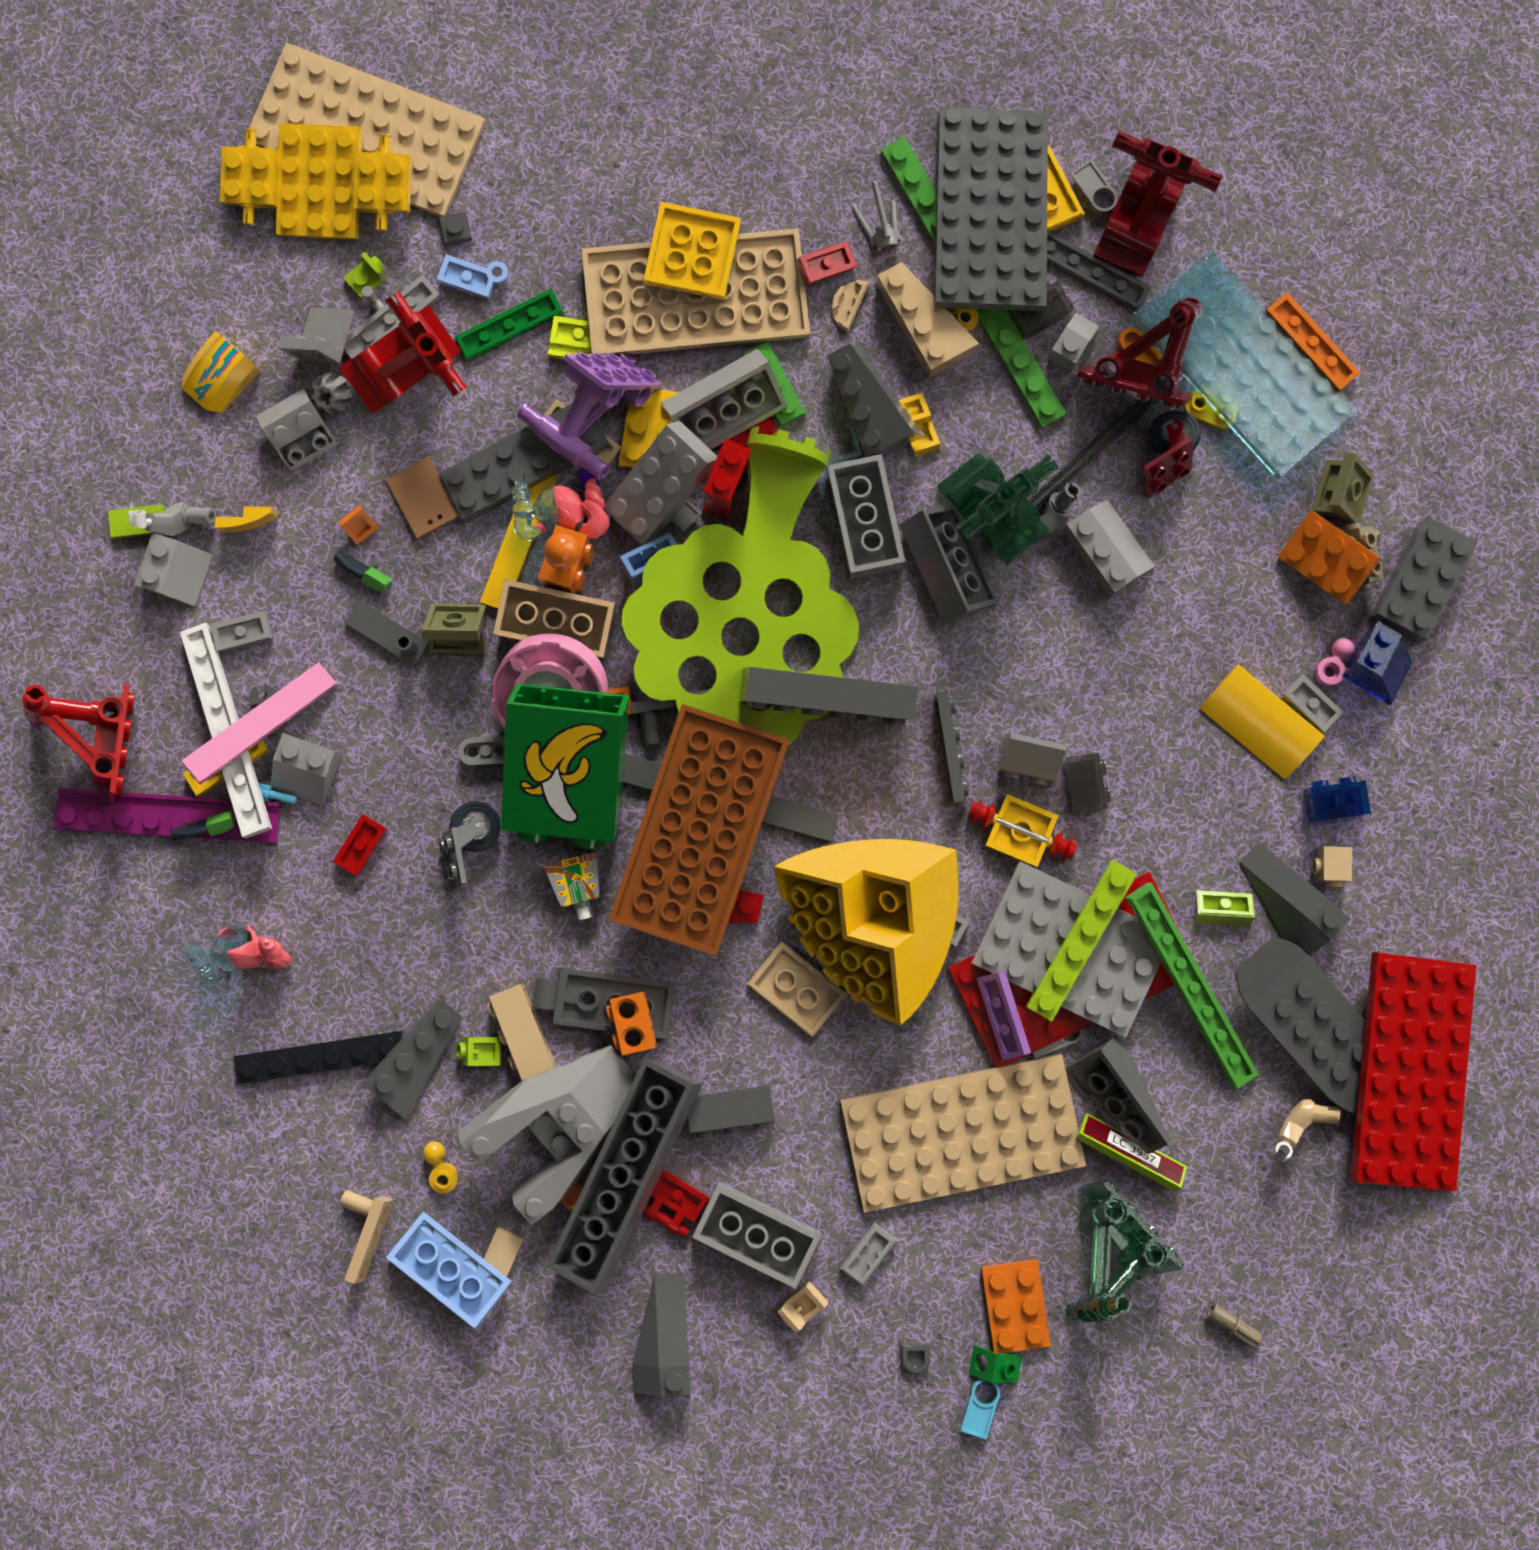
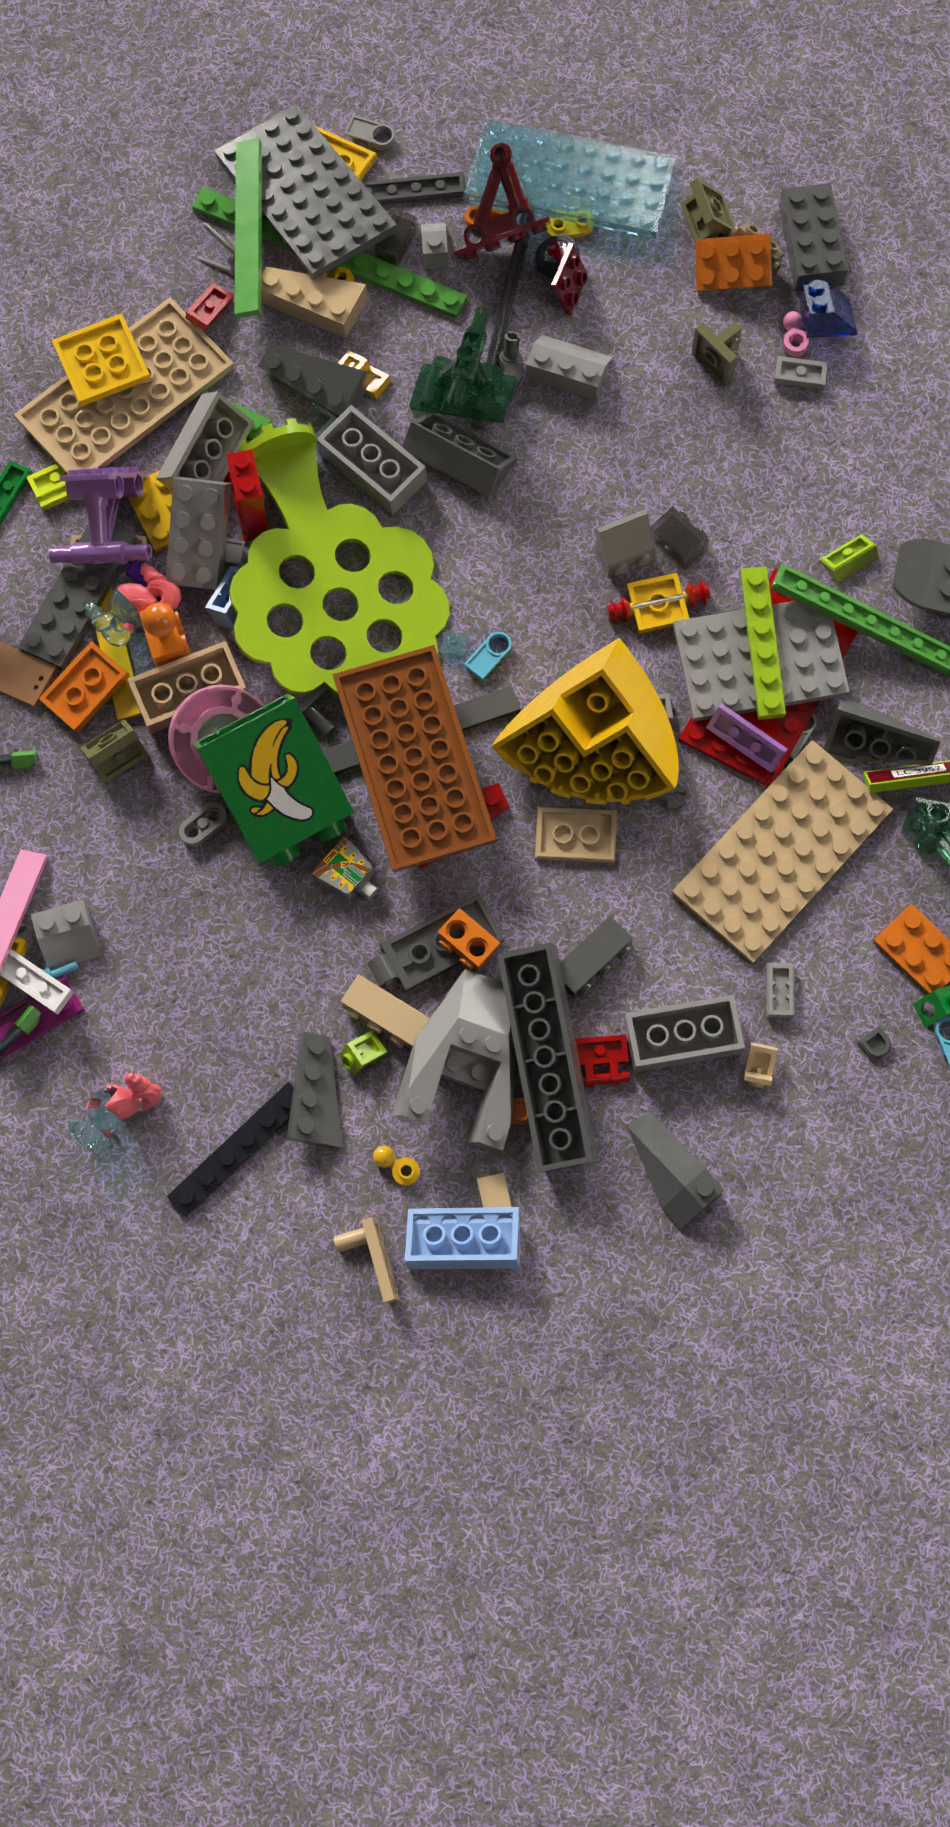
camera: 35 degrees left, 10 degrees down
red plate [333,814,388,876] -> none
dark grey piece [345,600,428,667] -> none
plate [439,801,501,889] -> none
dark grey brick [740,667,918,725] -> none
tan tile [832,280,869,333] -> none
dark grey plate [934,691,969,804] -> none
dark red plate [1093,130,1223,277] -> none
yellow slope [1199,664,1325,780] -> none
dark grey wedge [1240,843,1350,956] -> none
orange plate [1264,292,1361,393] -> none
clear blue brick [1304,776,1371,822] -> none
tan brick [1312,846,1352,887] -> none
none -> orange plate [39,641,130,733]
none -> bright green tile [234,138,262,319]
none -> clear light blue plate [440,630,468,657]
none -> medium azure piece [464,632,512,682]
none -> olive bracket [692,321,742,387]

